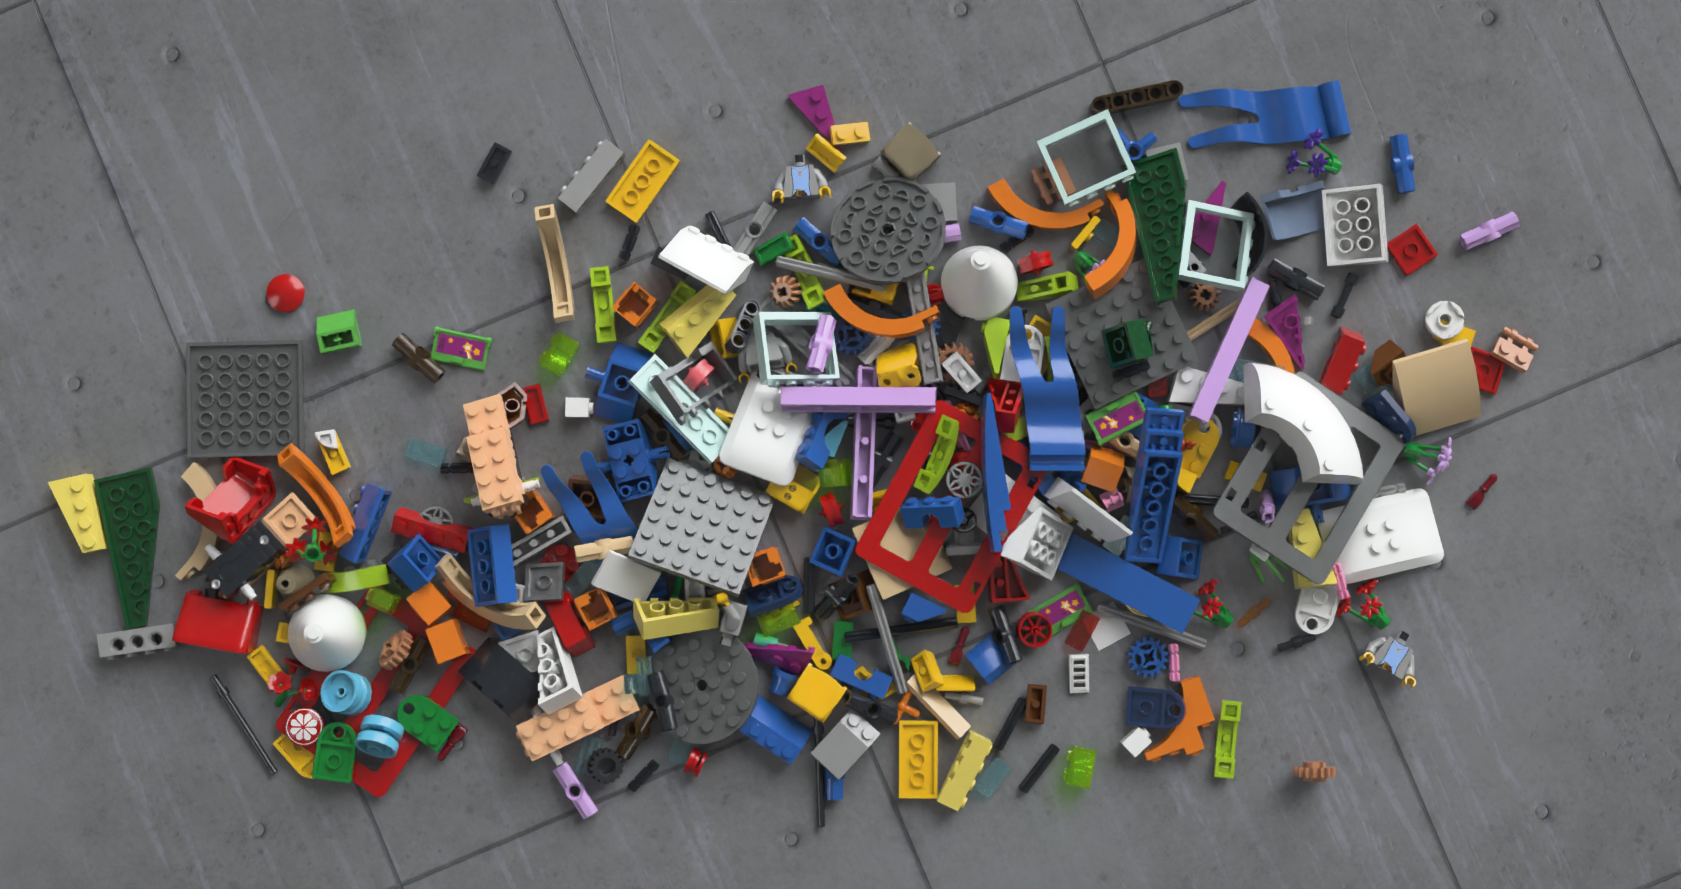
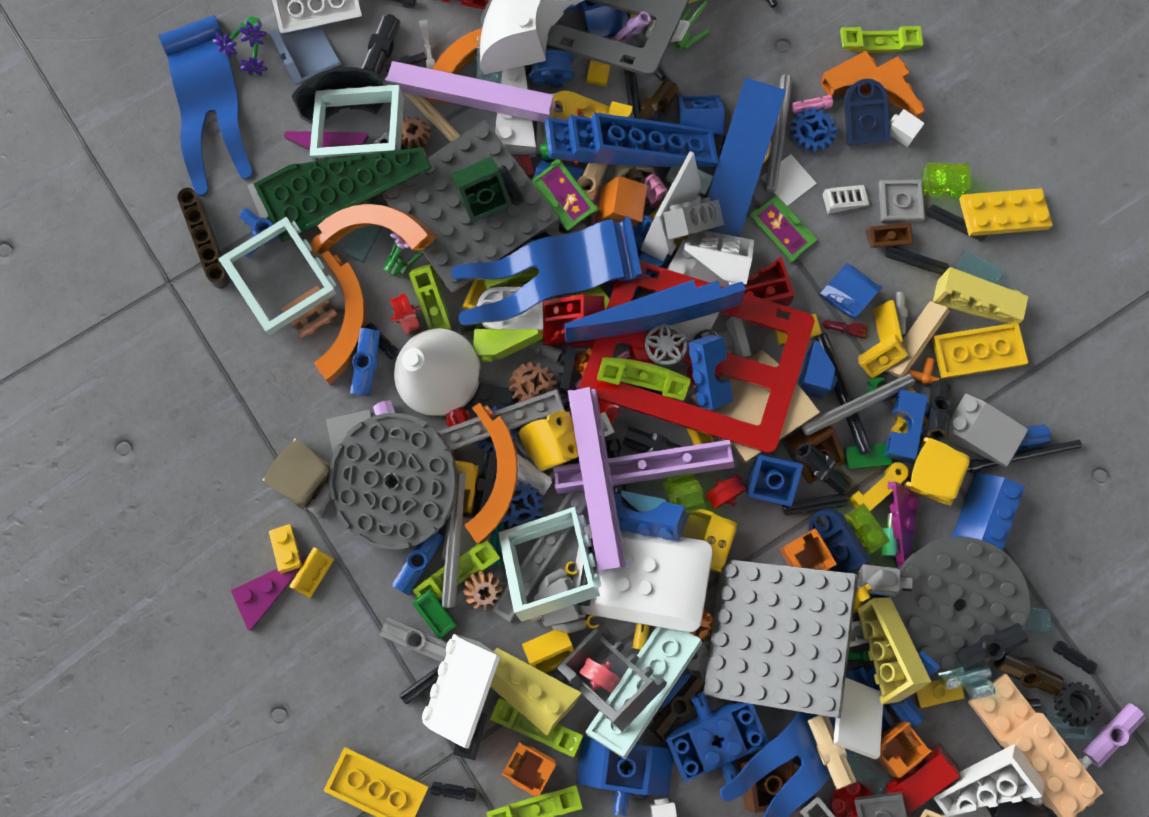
camera: 110 degrees left, 10 degrees down
red wheel [683,747,708,778] -> none
black beam [725,299,760,354] -> none
blue piece [769,666,798,696] -> none
torso [772,155,832,203] -> none
lavender piece [806,315,836,374] -> none
white plate [942,351,982,393] -> none
black piece [988,605,1023,665] -> none
red wheel [1016,611,1053,648] -> none
clear red tile [1064,609,1100,652] -> none
yellow plate [1070,216,1101,251] -> none
plant [1193,579,1234,629] -> none
clear orange bar [1237,597,1271,628] -> none
magenta wing [1264,295,1305,371] -> none
none -> light grey brick [663,197,724,239]
none -> light grey tile [878,180,925,223]
none -> yellow plate [959,188,1053,236]

